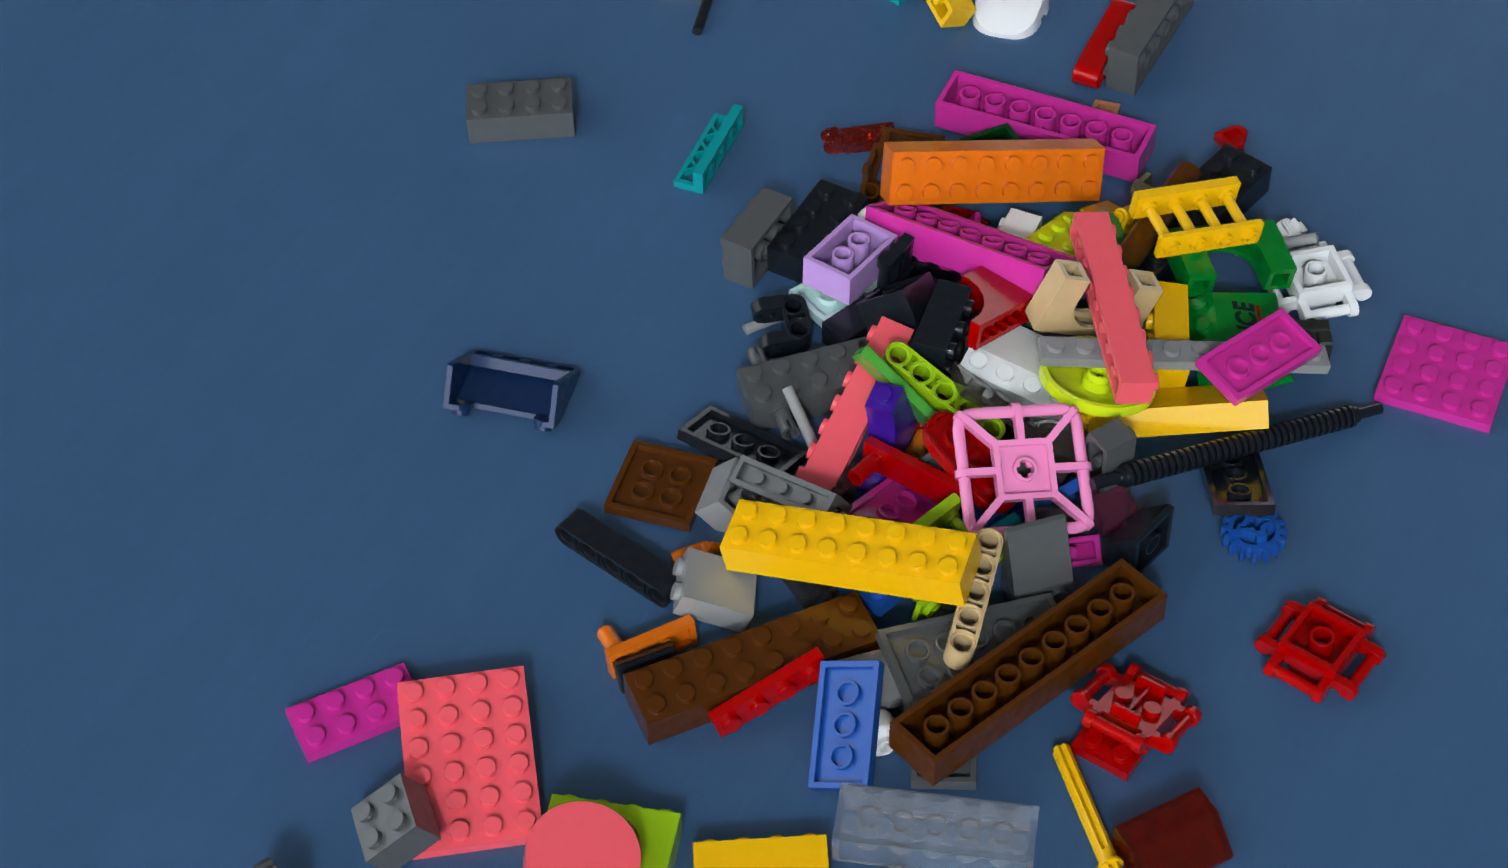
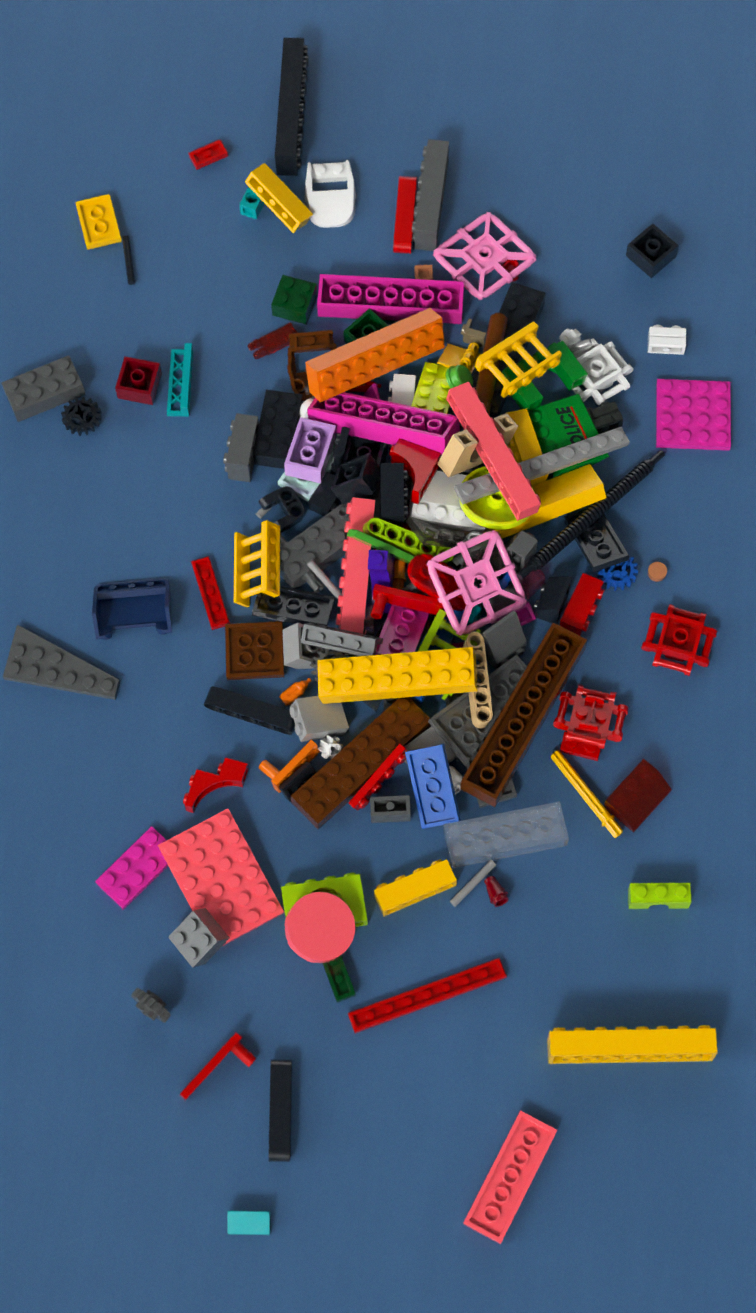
camera: 20 degrees left, 20 degrees up
dark pink plate [1195,308,1322,406] -> none
none -> dark grey wing [3,625,120,700]
none -> black gear [61,396,102,436]
none -> dark red brick [115,357,162,405]
none -> red arch [183,757,249,813]
none -> red tile [191,556,230,630]
none -> yellow fence [234,520,280,607]
none -> dark green brick [271,275,317,325]
none -> white gear [318,735,343,759]
none -> dark grey brick [370,795,411,823]
none -> bright pink plate [433,212,537,300]
none -> red brick [559,573,605,636]
none -> black brick [626,223,679,278]
none -> white brick [648,325,686,355]
none -> nougat tile [648,562,667,582]

